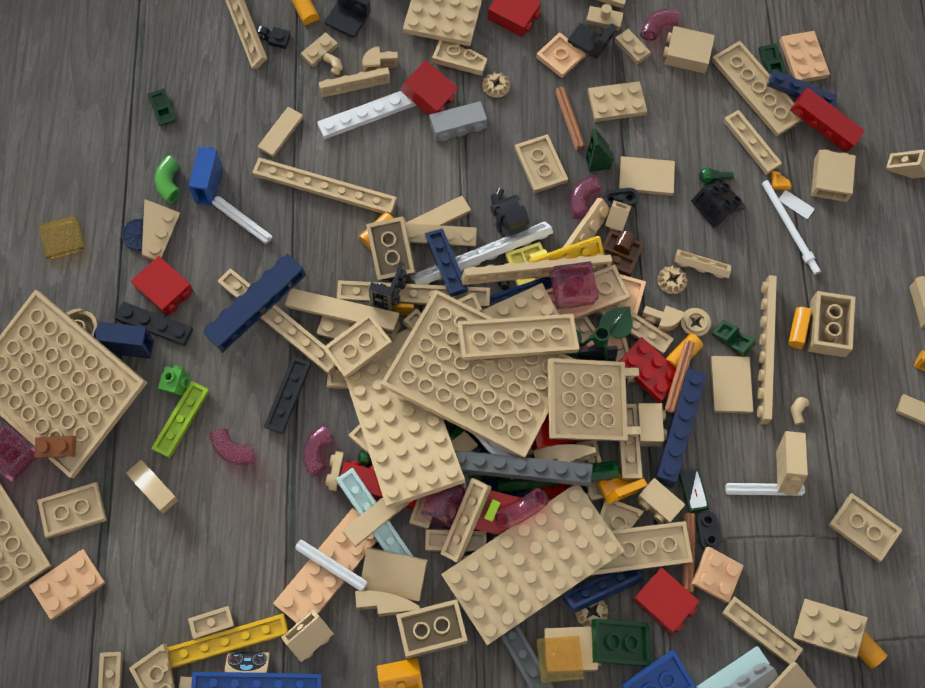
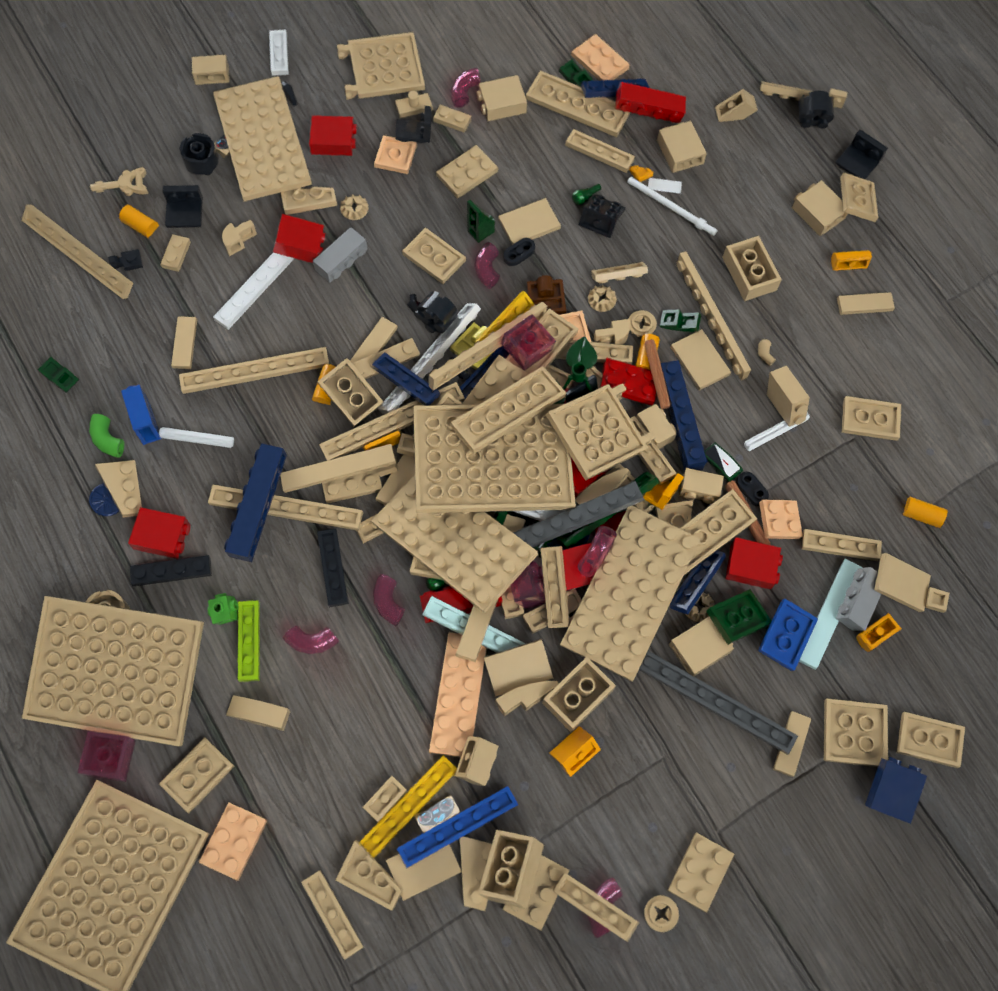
camera: 30 degrees left, 0 degrees up
dark orange plate [34,436,76,458] -> none
clear yellow tile [38,215,84,260] -> none
dark blue brick [94,322,154,359] -> none
white axle [295,540,367,591] -> none
tan plate [319,67,390,98] -> none
tan arm [323,53,343,75] -> none
tan plate [323,313,393,379] -> none
tan plate [326,451,345,491] -> none
black bracket [368,262,407,311] -> none
lime tile [484,499,500,521] -> none
clear yellow tile [536,636,584,683] -> none
nougat axle [555,87,585,150] -> none
tan plate [563,198,610,248] -> none
tan brick [605,201,631,232] -> none
light orange brick [788,307,812,350] -> none
tan plate [793,599,868,659] -> none

